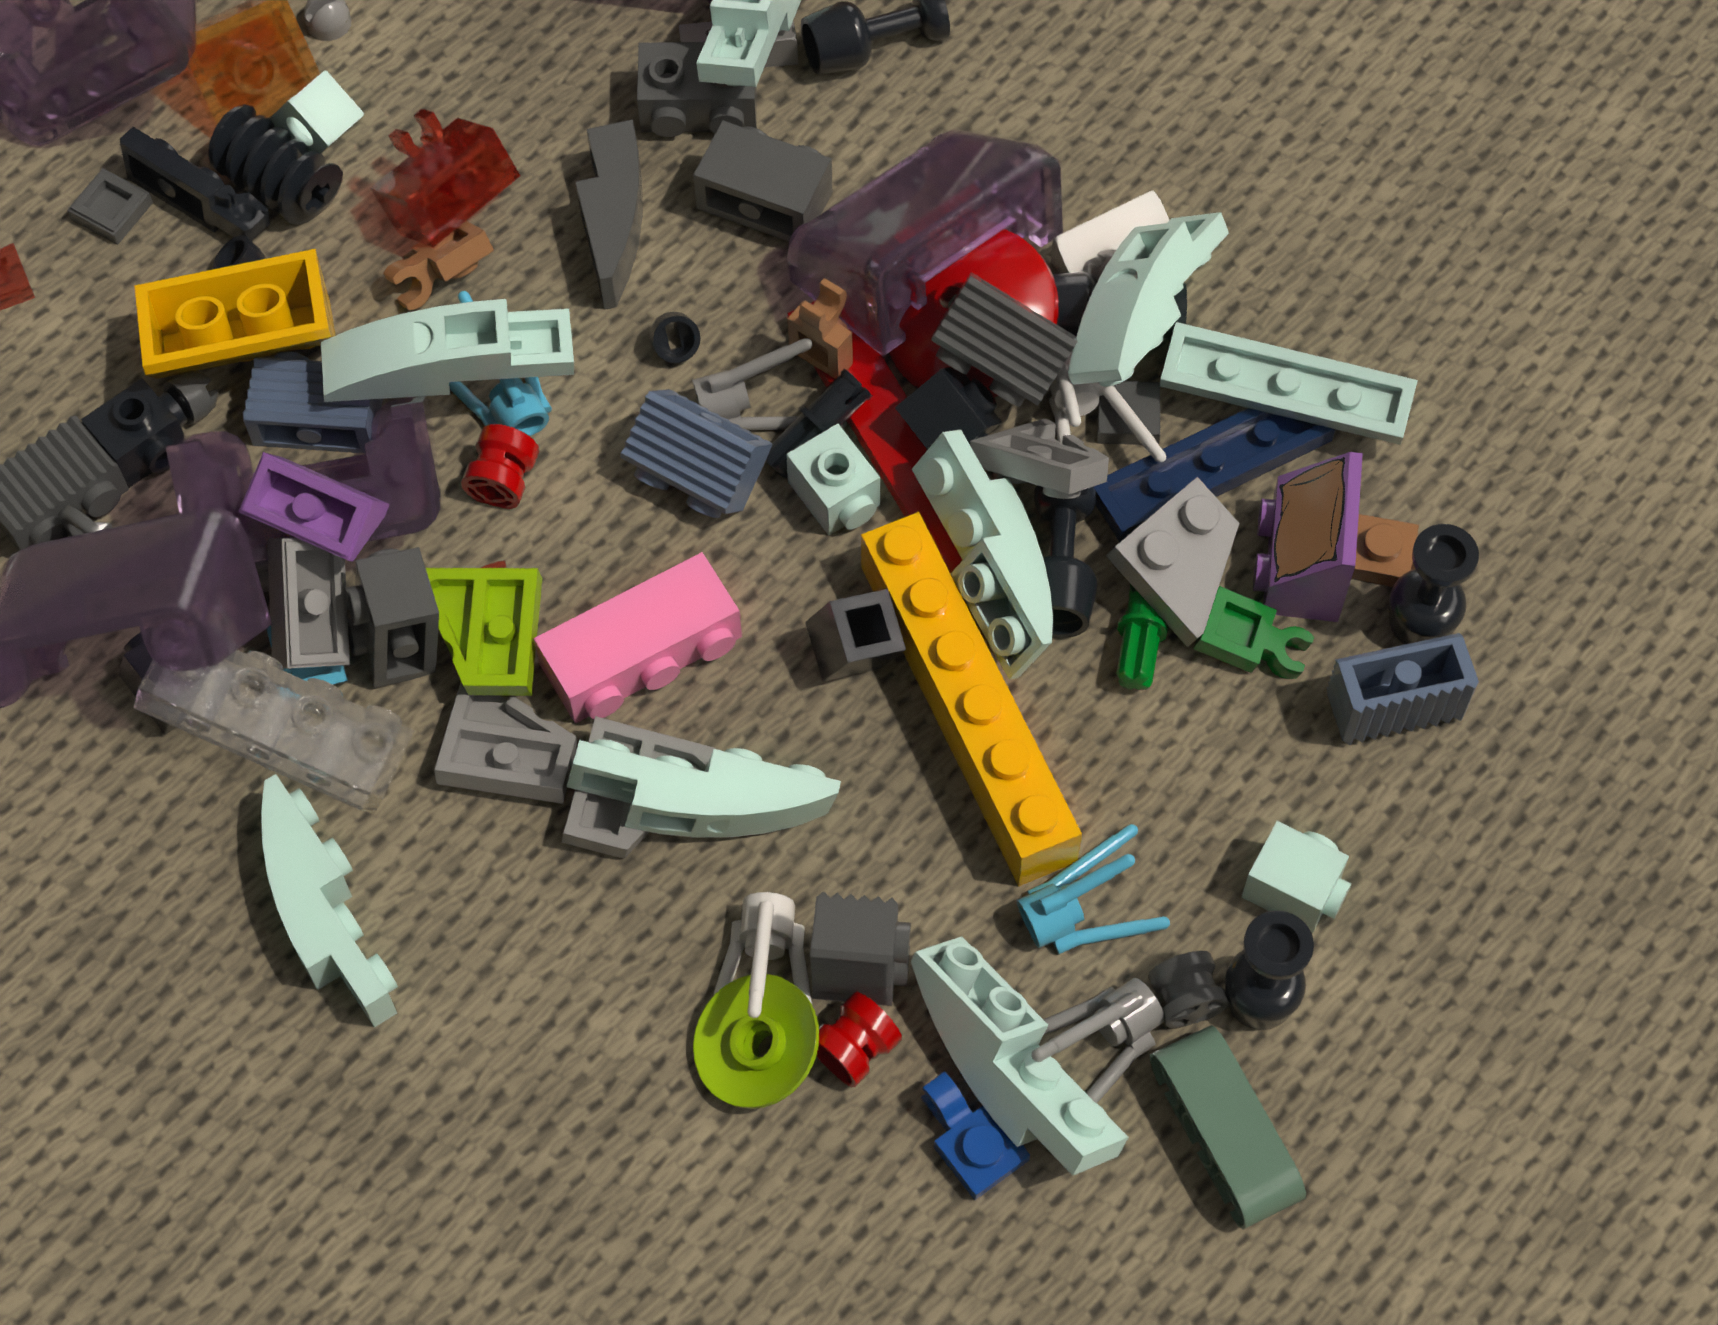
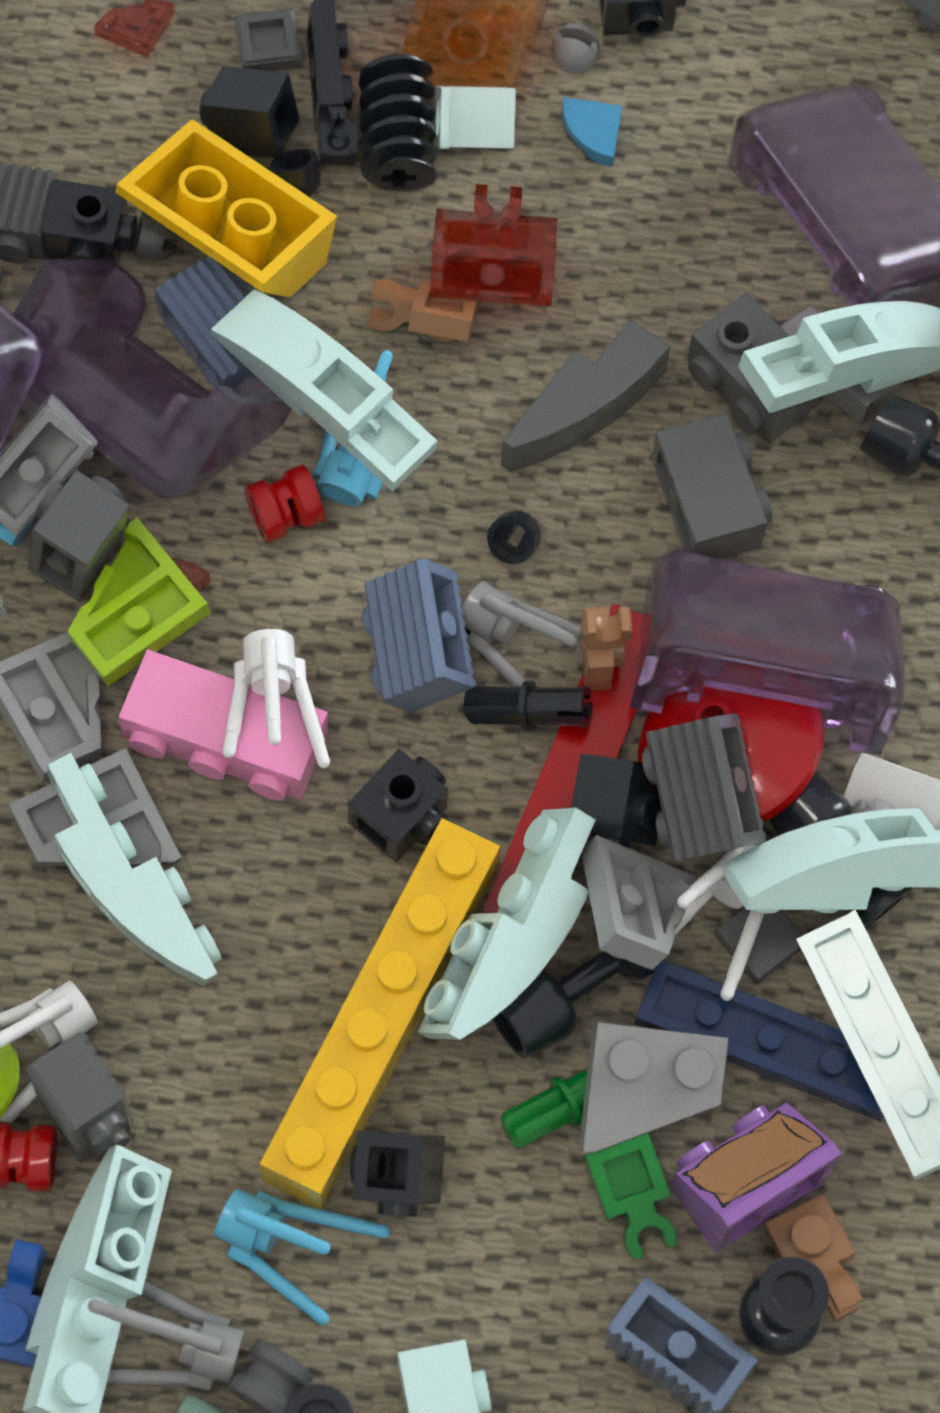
camera: 45 degrees right, 5 degrees up
medium lavender slope [239,452,390,562] -> none
light aqua brick [786,424,880,535] -> none
black brick [805,589,906,682] -> none
none -> black brick [199,66,300,159]
none -> white plant [223,629,330,768]
none -> black brick [348,749,449,863]
none -> black brick [350,1130,445,1217]
none -> dark azure tile [562,97,622,167]

